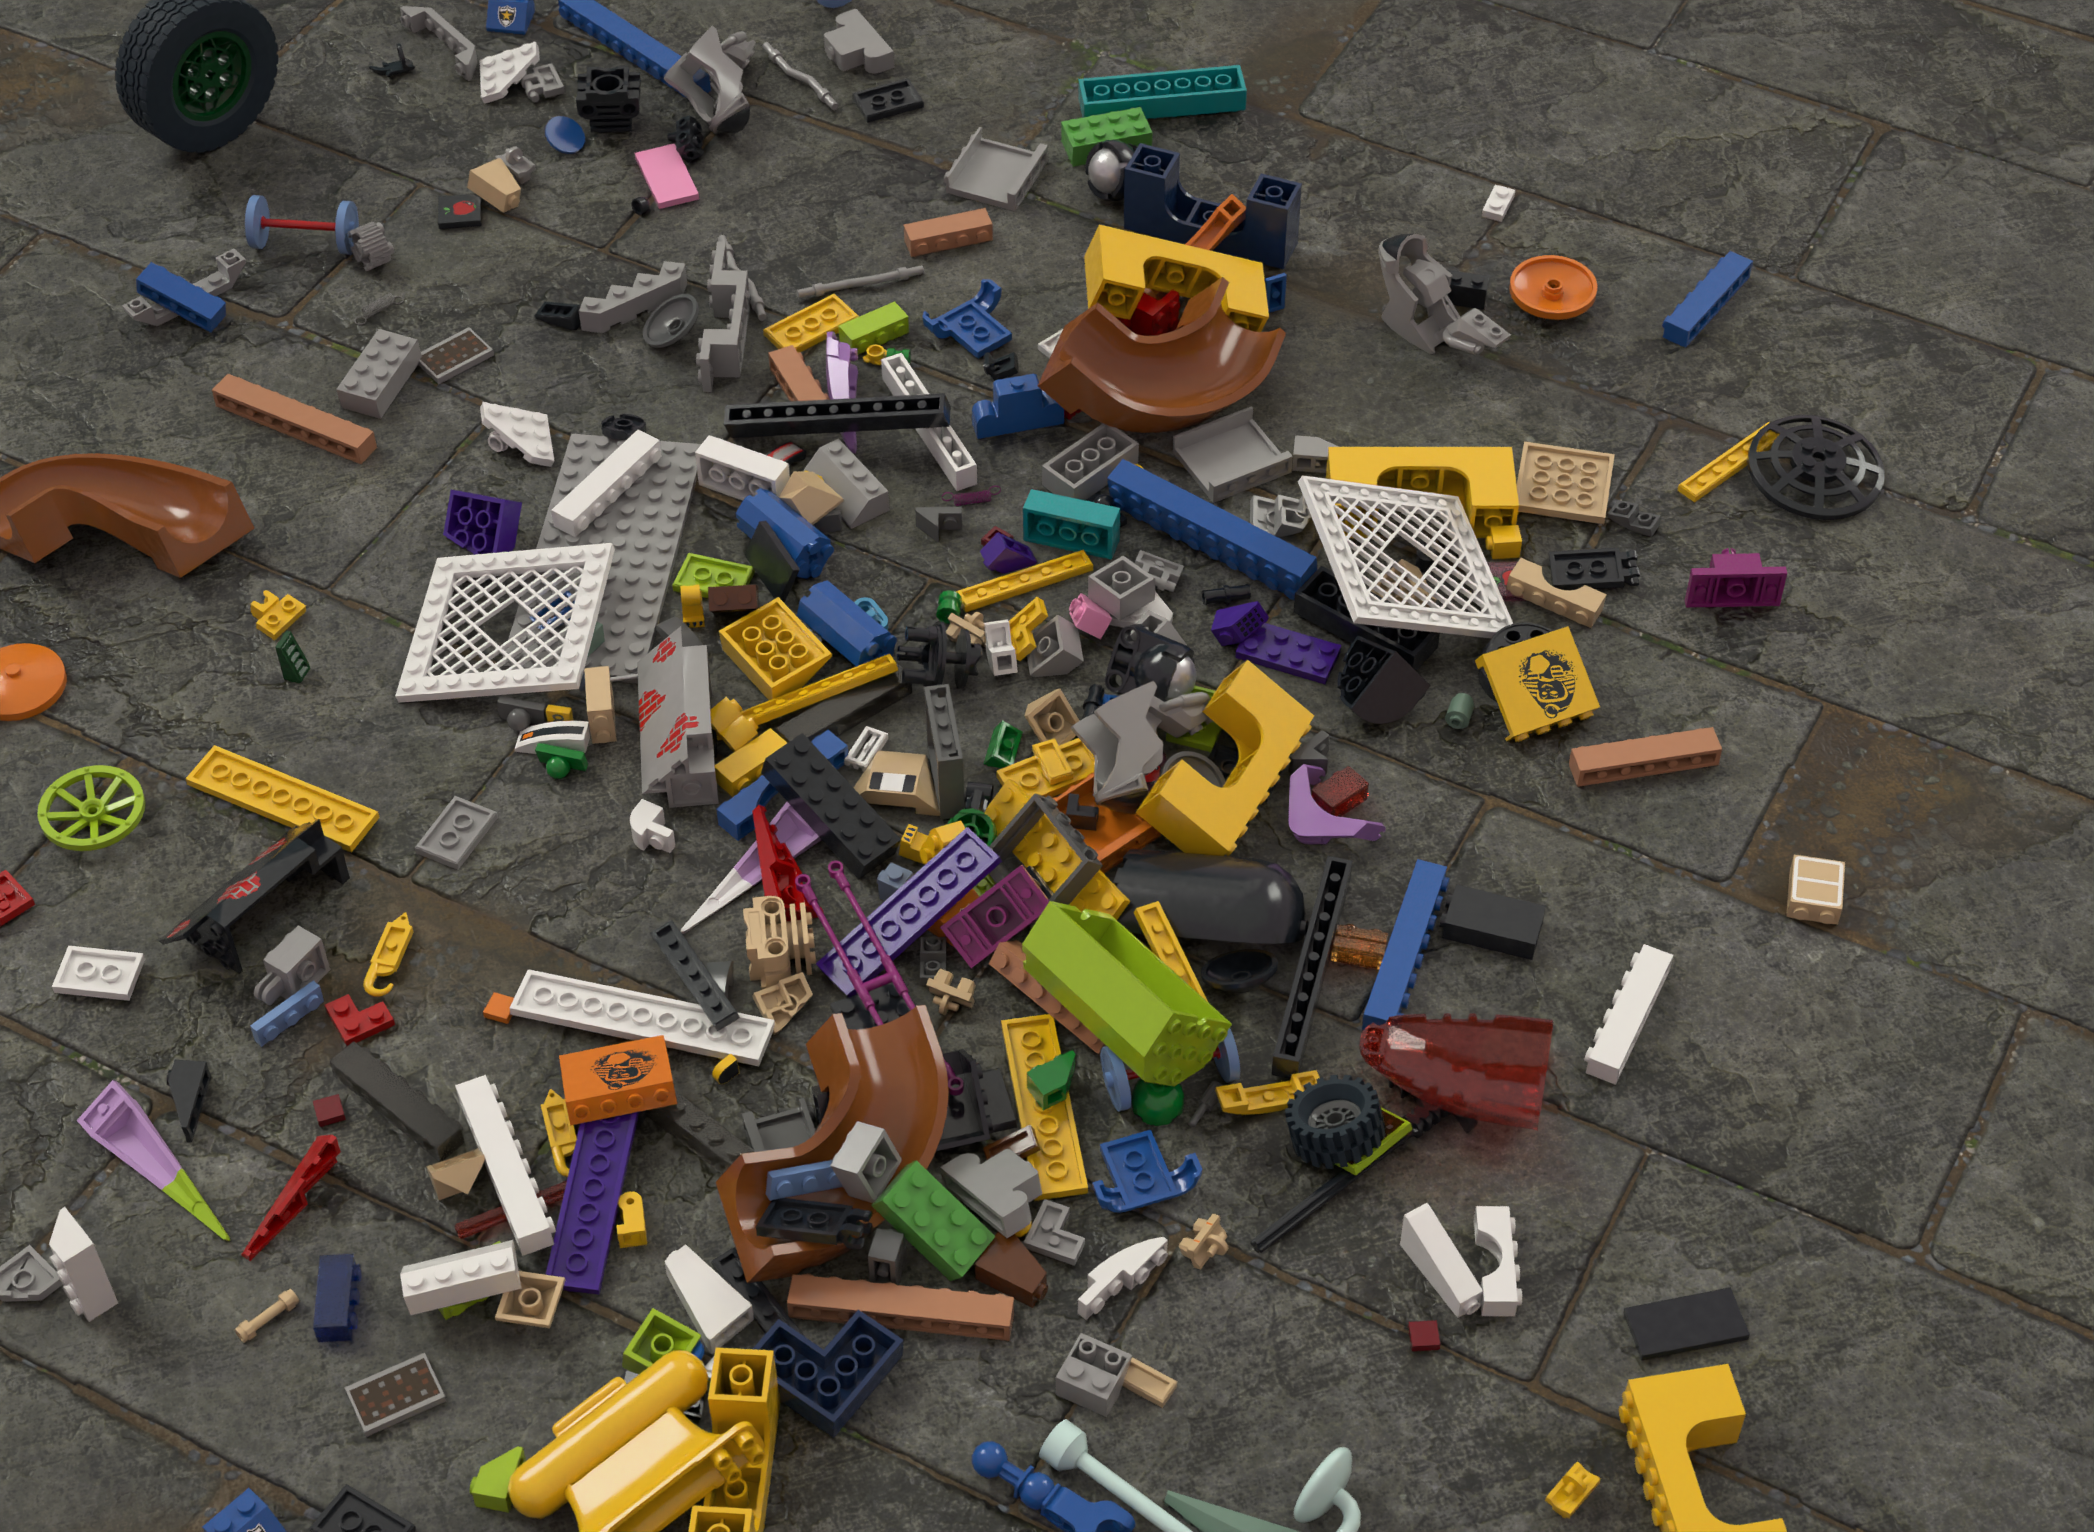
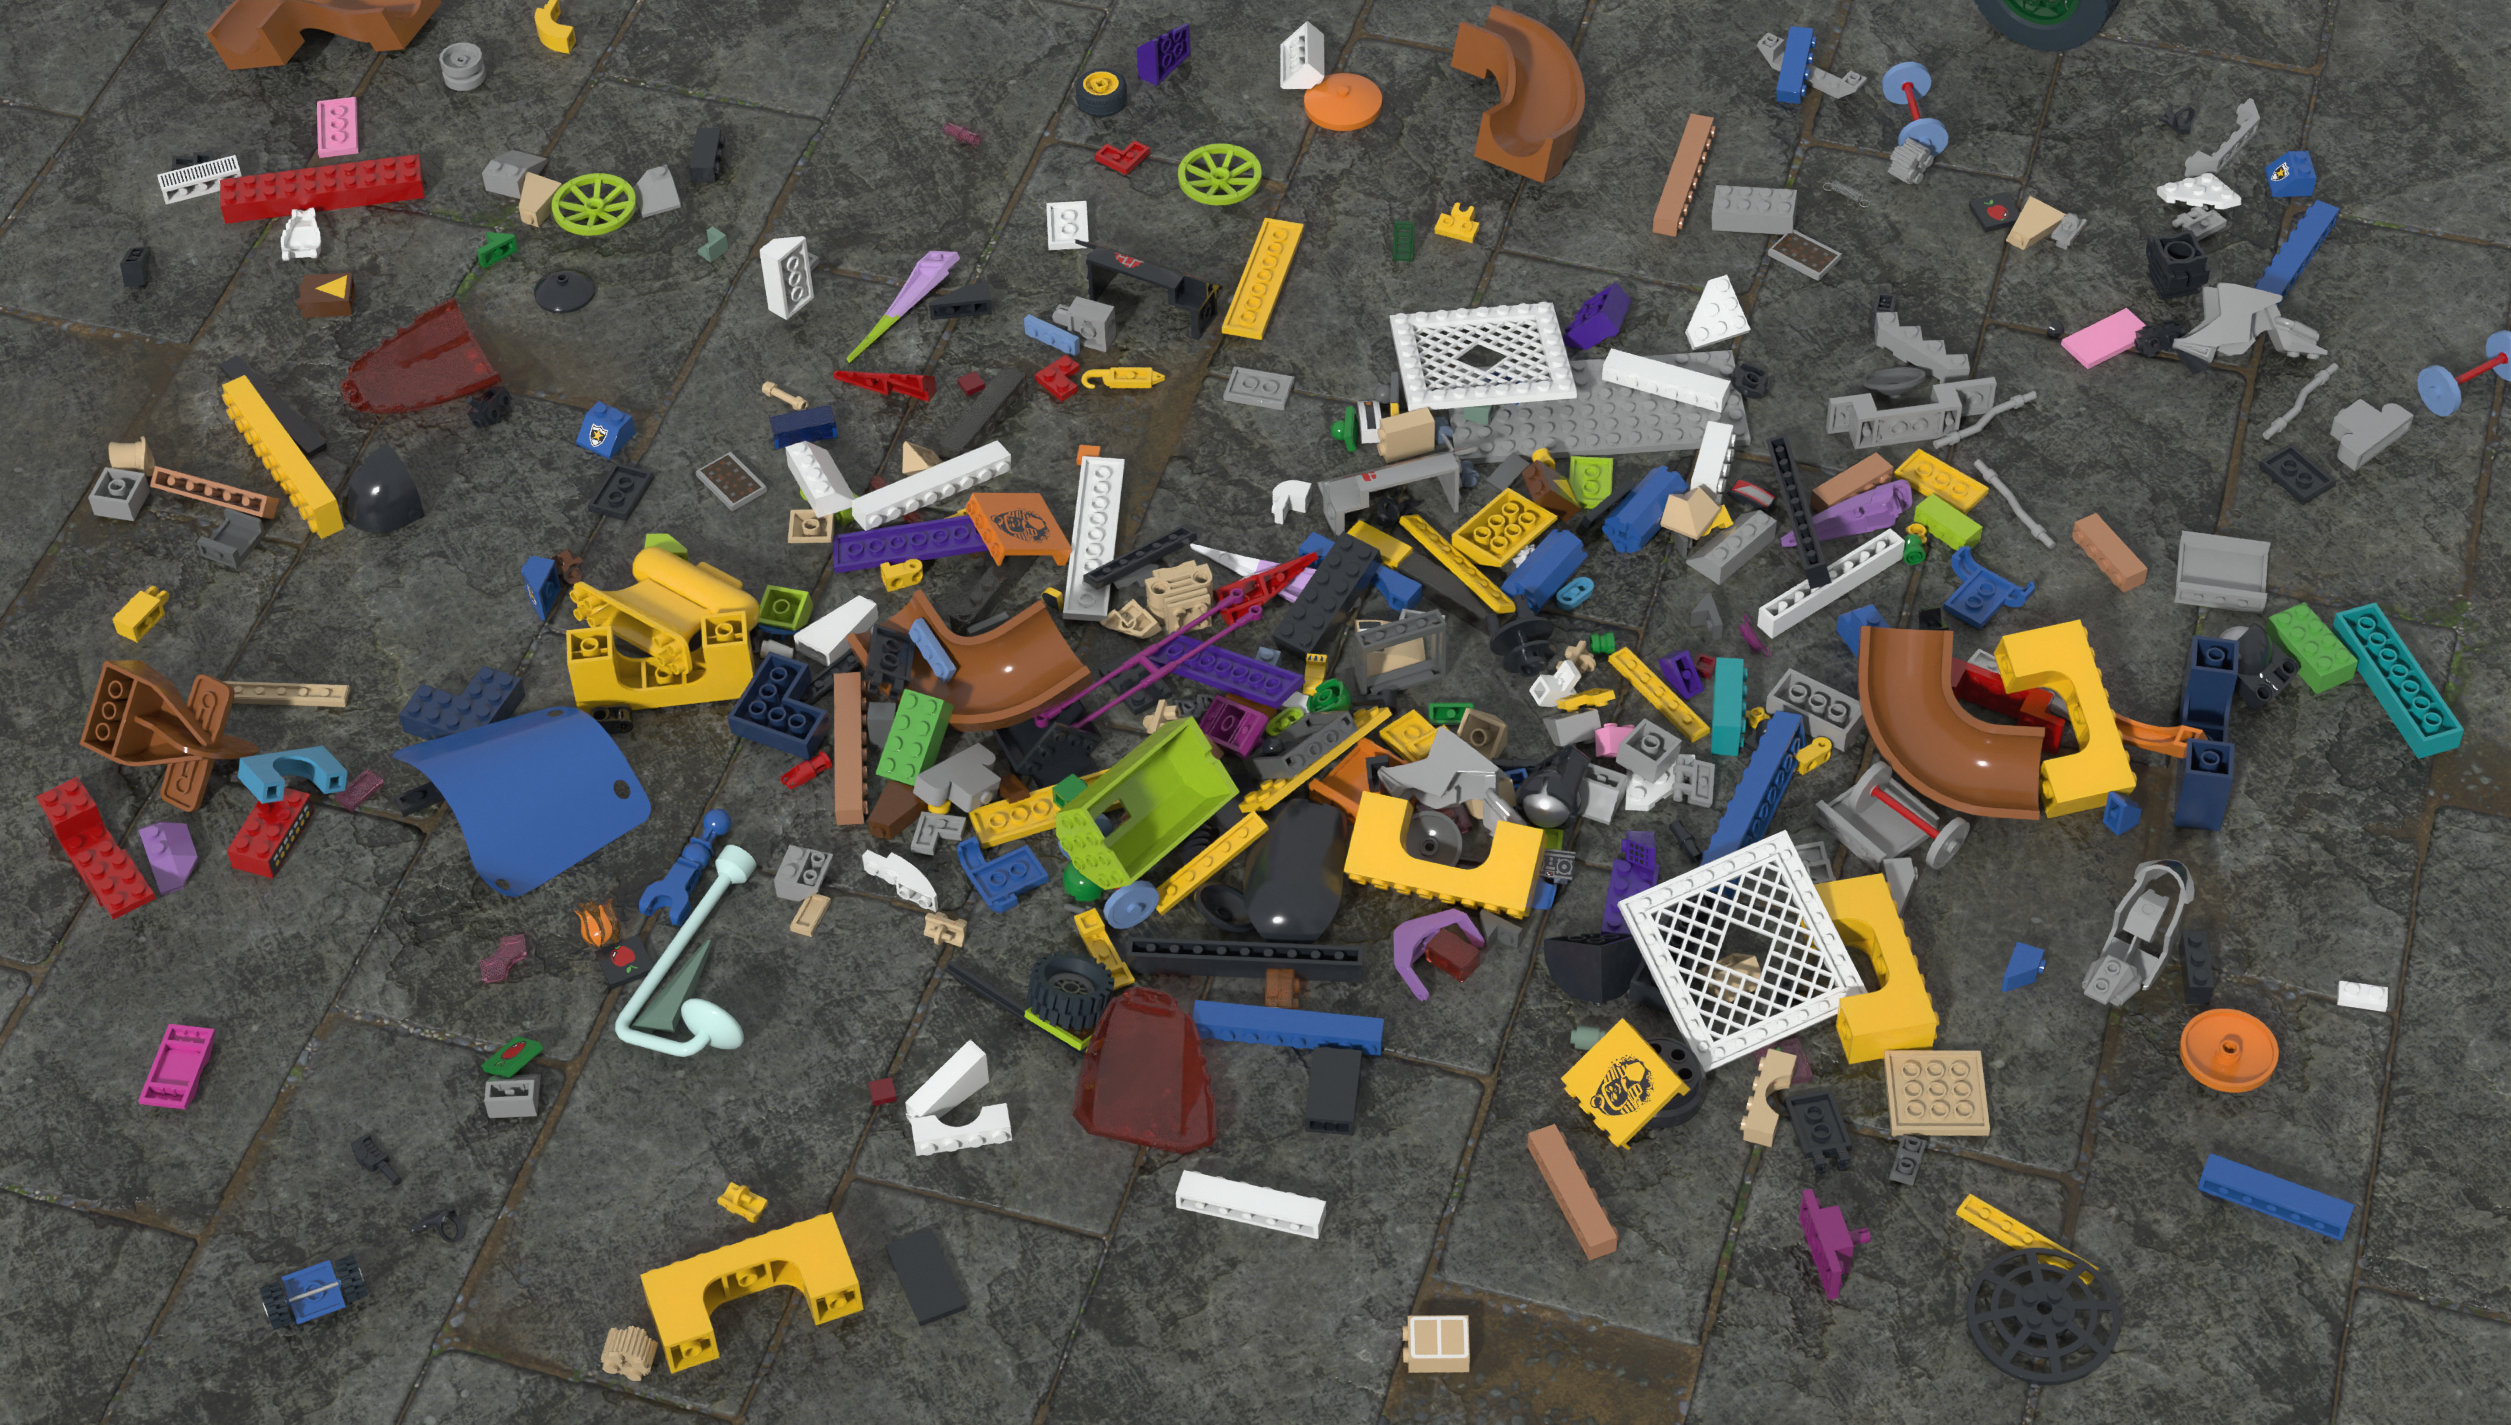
camera: 80 degrees right, 0 degrees up
blue piece [545,116,585,154] -> none
yellow brick [710,697,759,752] -> none
light grey brick [830,1121,902,1203] -> none
yellow brick [920,821,965,864] -> none
yellow brick [1485,525,1522,559] -> none
none -> red piece [780,751,832,789]
none -> light grey piece [1848,761,1970,869]
none -> blue slope [2001,942,2047,992]

